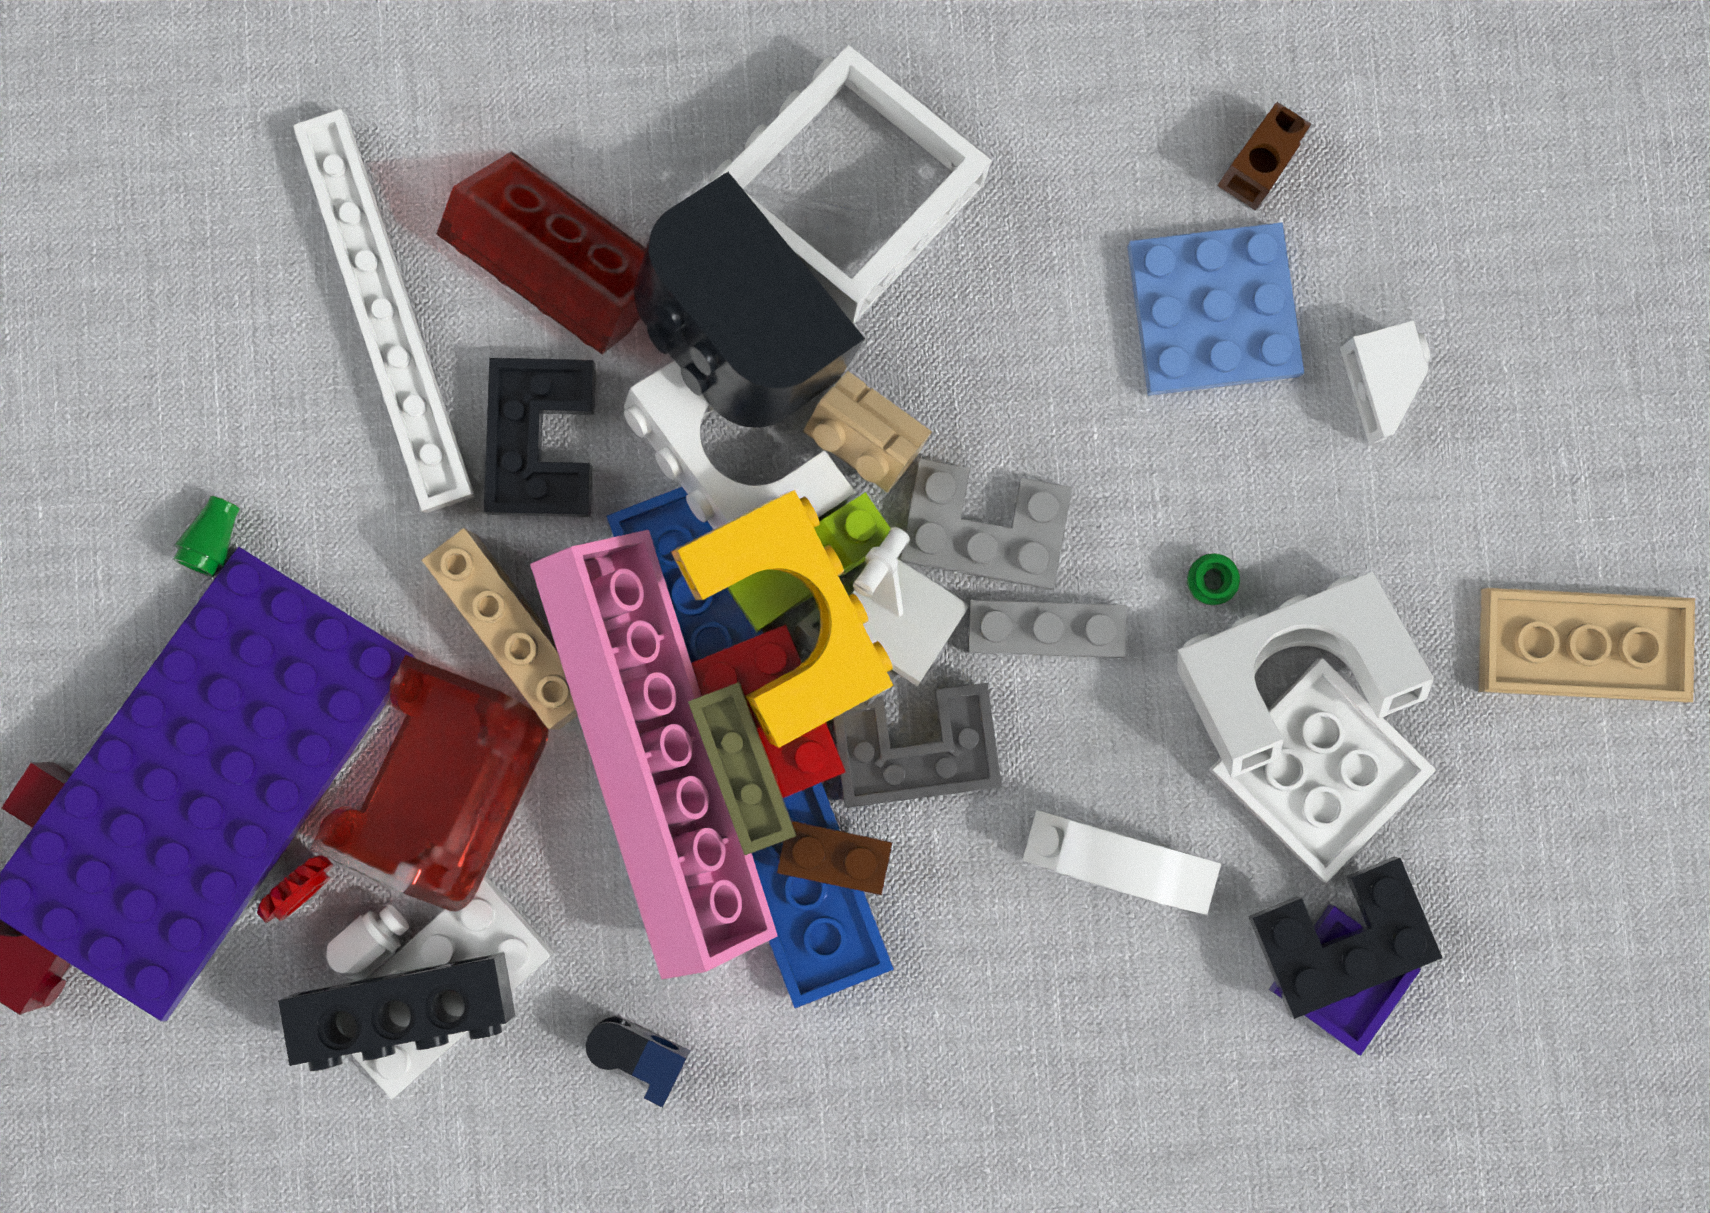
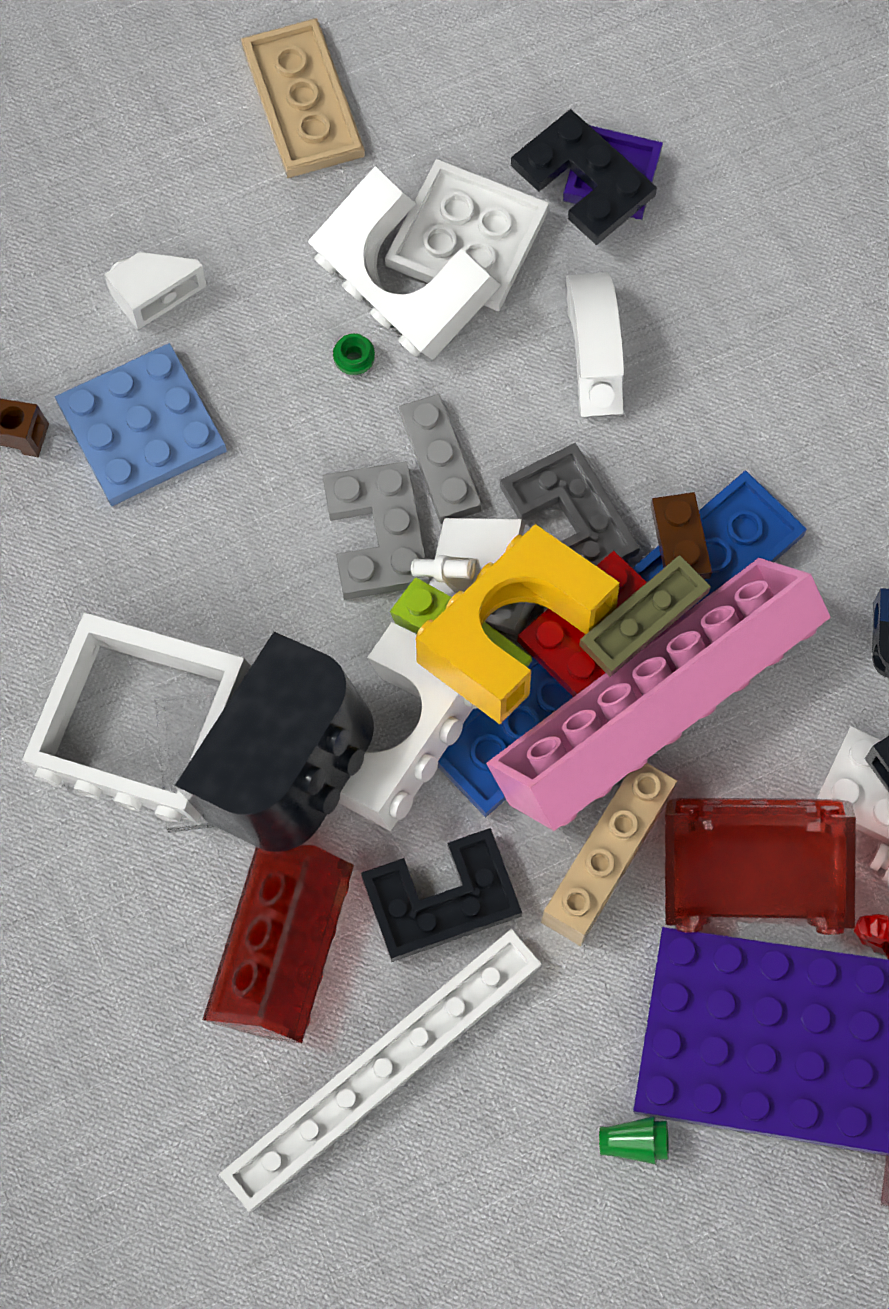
camera: 110 degrees left, 15 degrees down
tan brick [803,371,932,493] -> none

